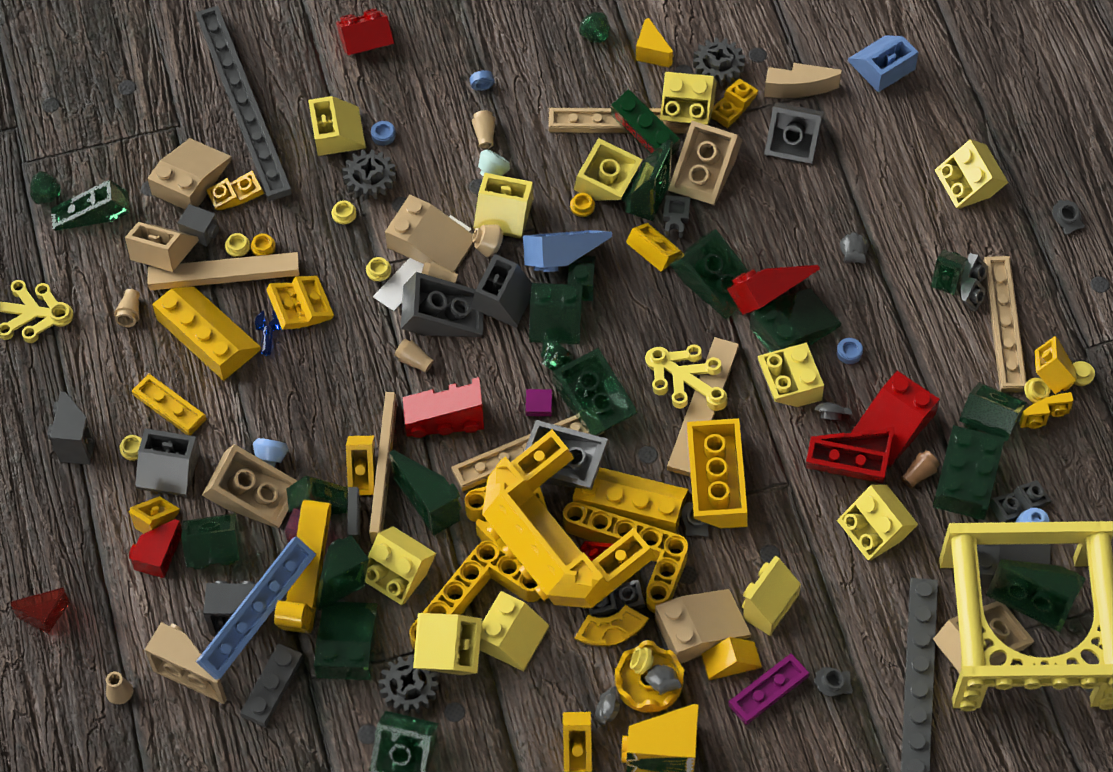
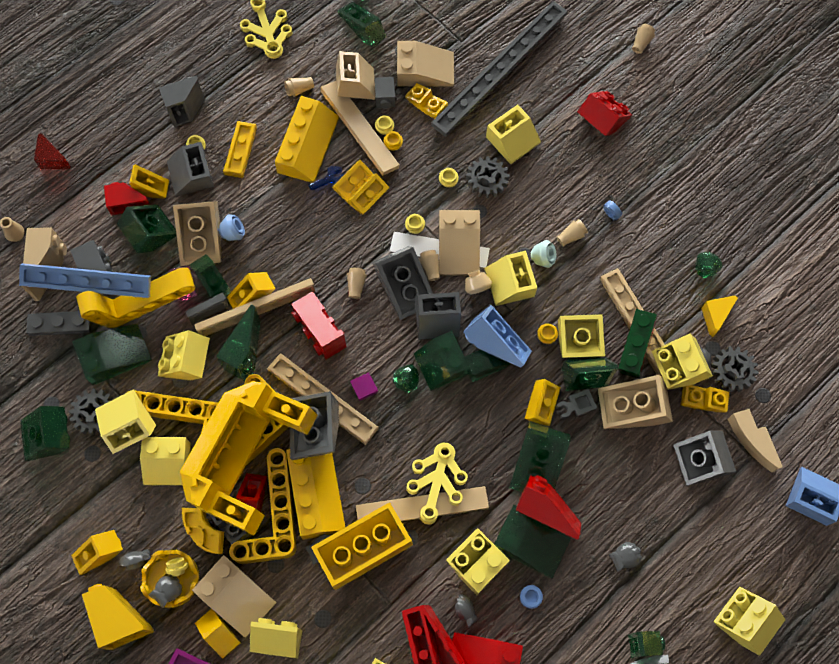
camera: 60 degrees right, 10 degrees up
clear green slope [315,535,369,611] -> none
medium blue tile [371,121,396,146] -> none
clear green slope [552,348,638,436] -> none

